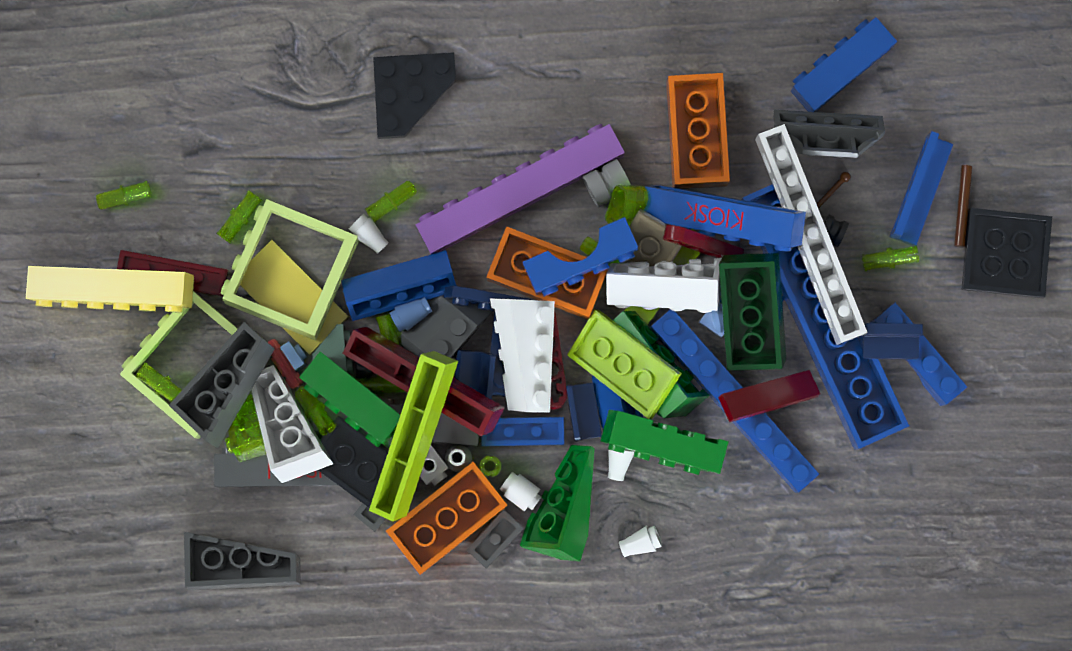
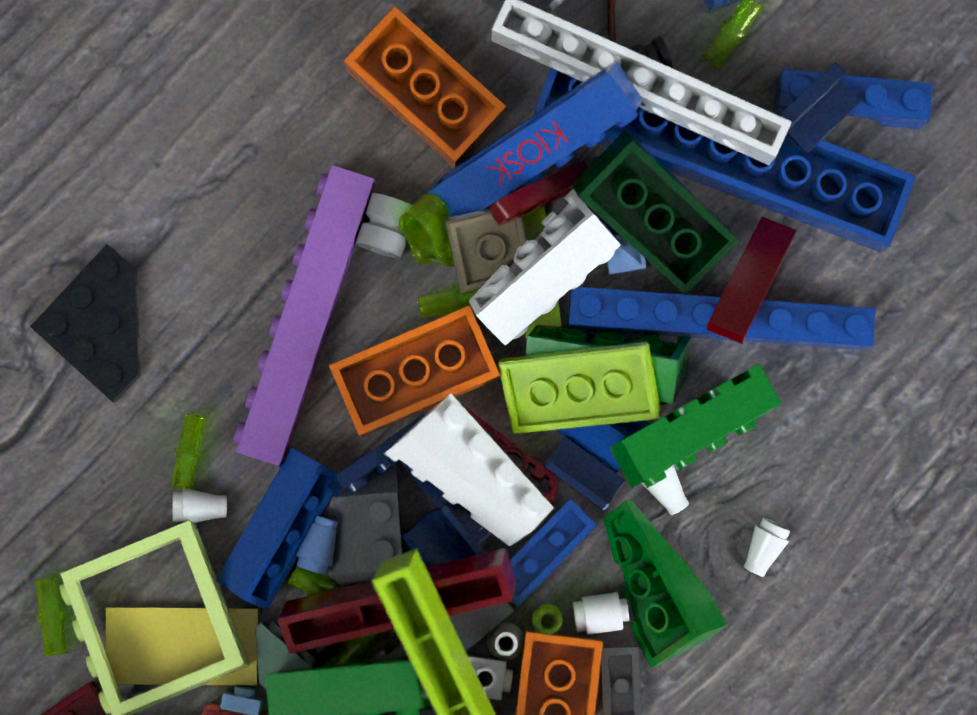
camera: 50 degrees left, 0 degrees up
blue arch [523,217,639,297] -> none

